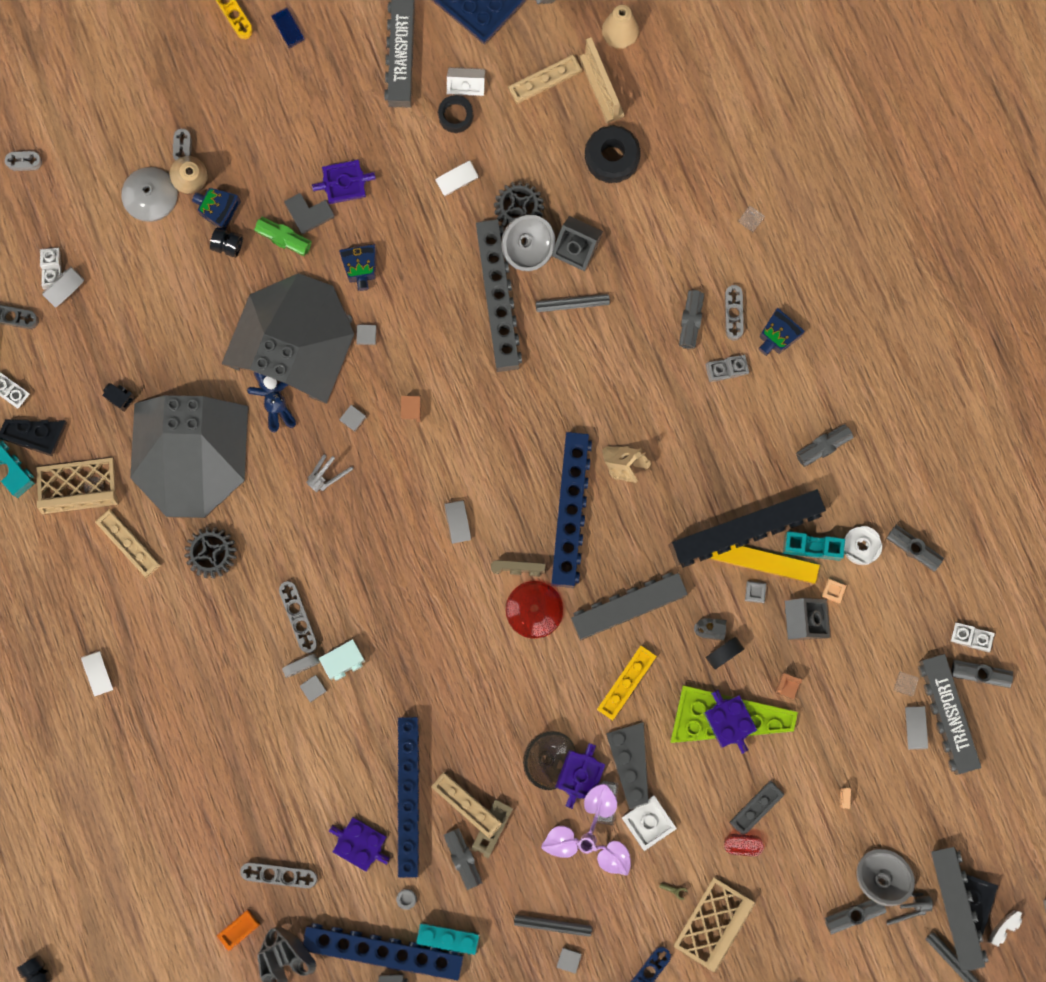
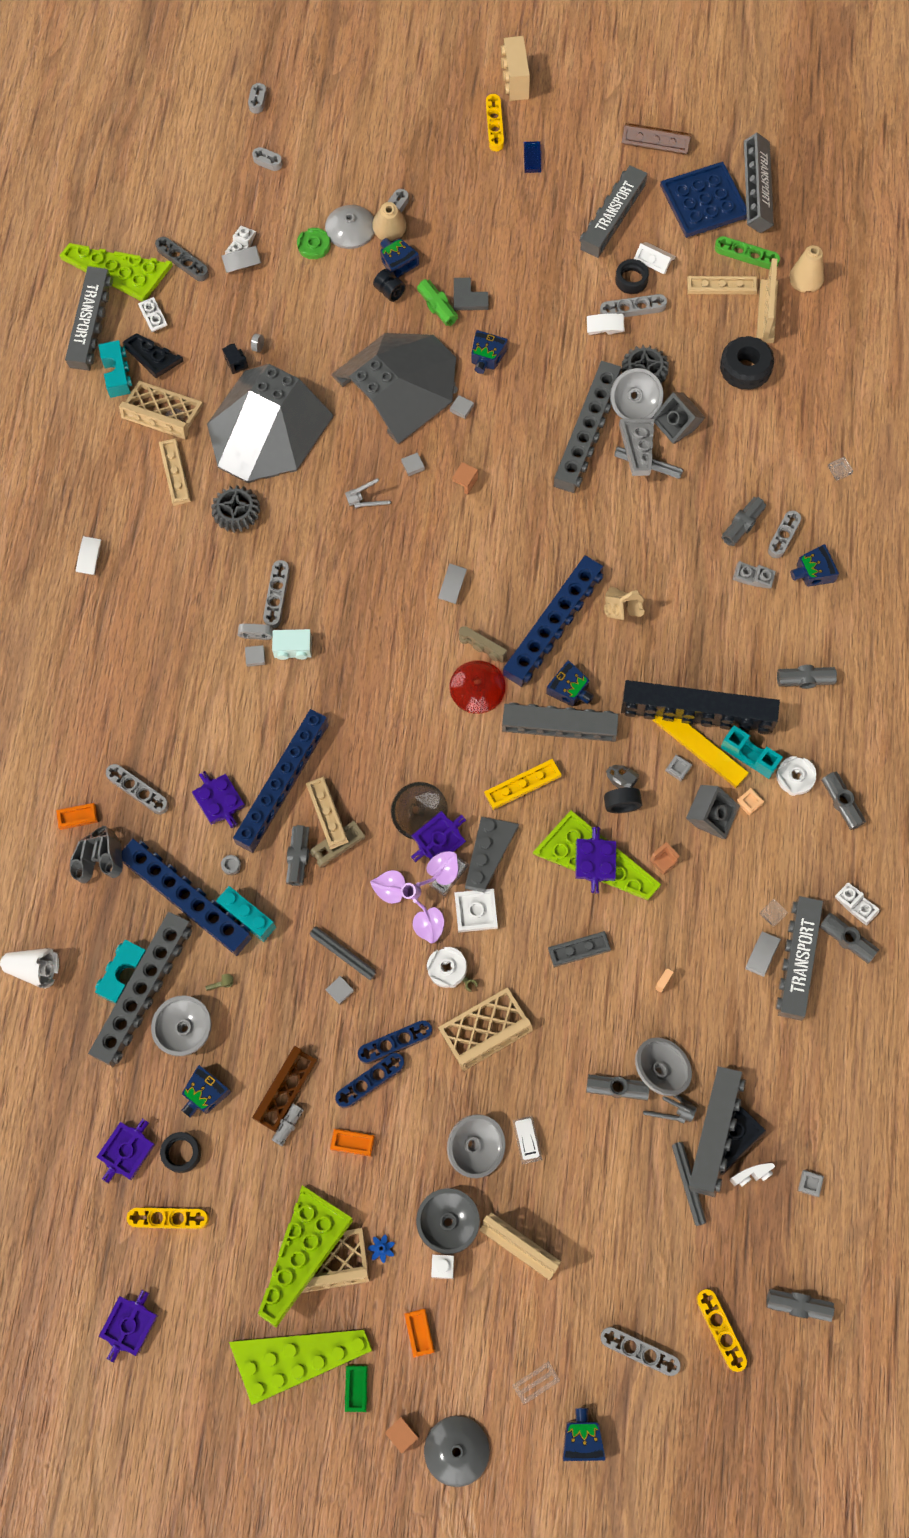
camera: 30 degrees right, 10 degrees down
dark blue animal [247,372,296,433] -> none
dark purple plate [312,160,376,204] -> none
clear red tile [724,834,764,857] -> none
none -> light grey tile [251,334,264,352]
none -> bright green tile [297,228,331,259]
none -> white plate [427,947,467,988]
none -> dark blue torso [546,660,594,706]
none -> light grey beam [600,294,667,317]
none -> light grey wing [619,419,654,476]
none -> bright green beam [714,236,780,269]

